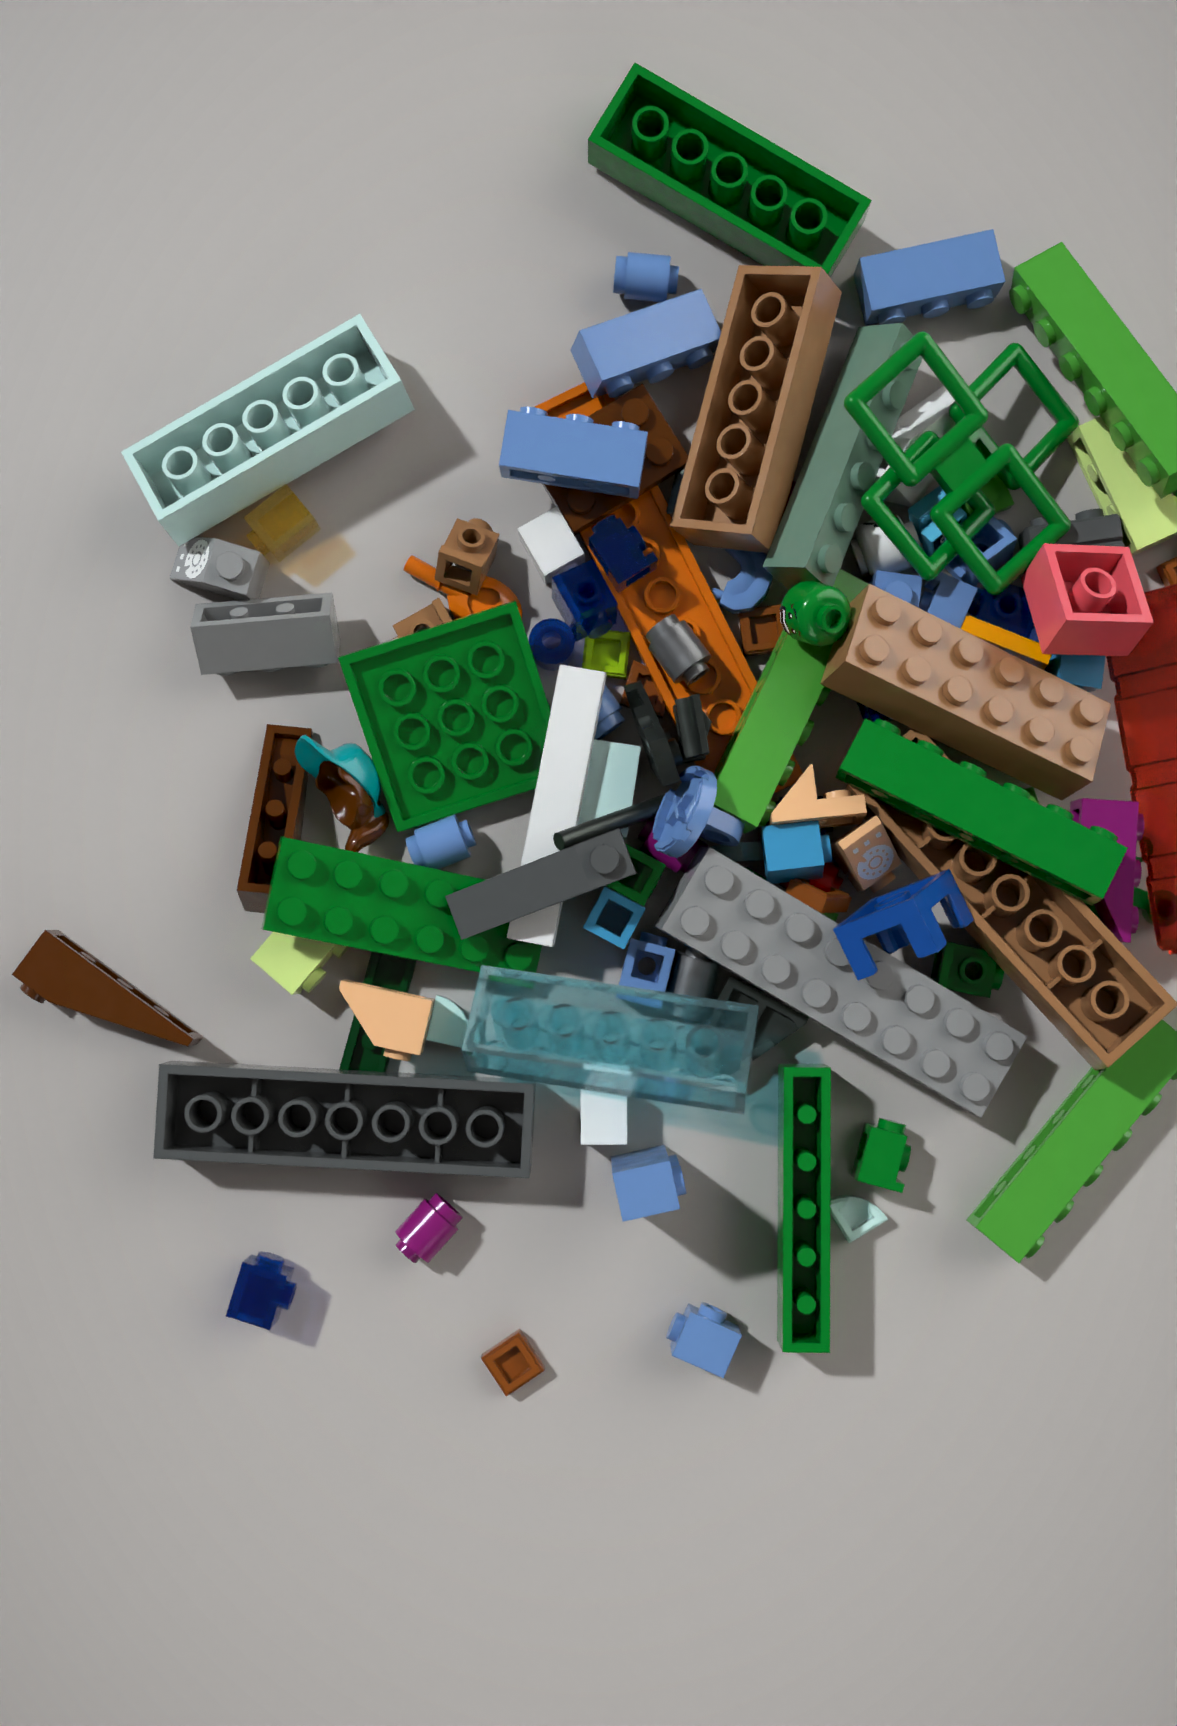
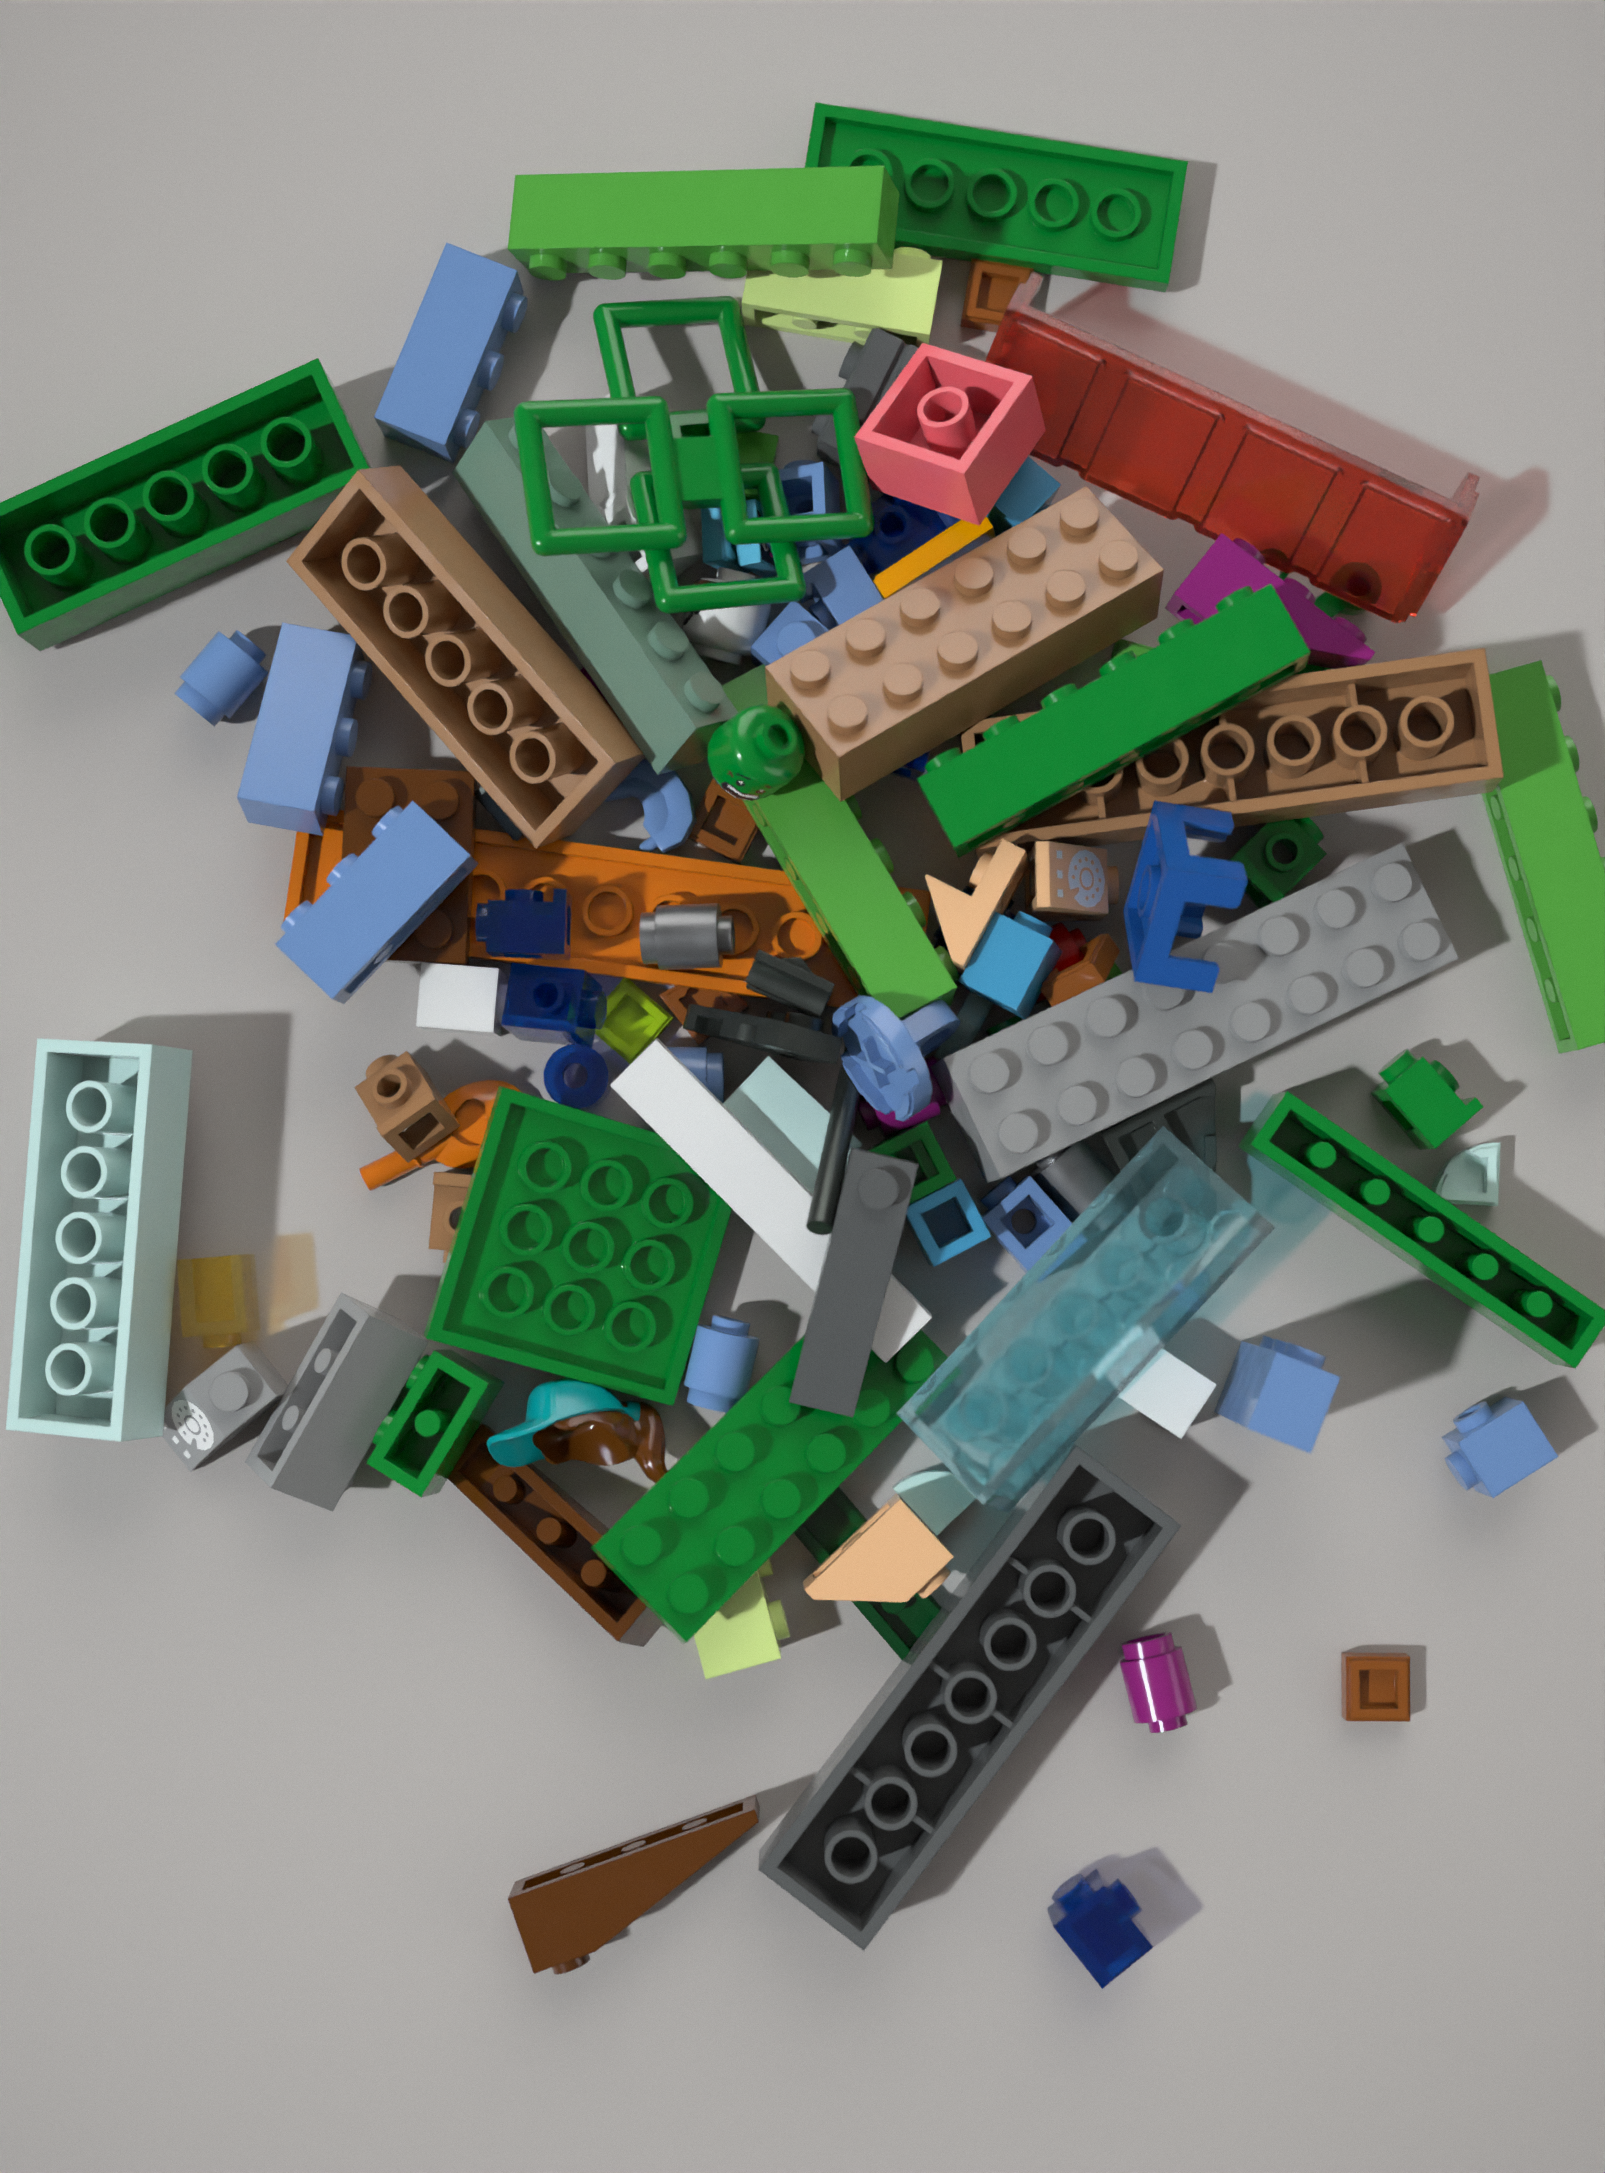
camera: 65 degrees left, 0 degrees up
none -> green brick [367,1349,505,1497]

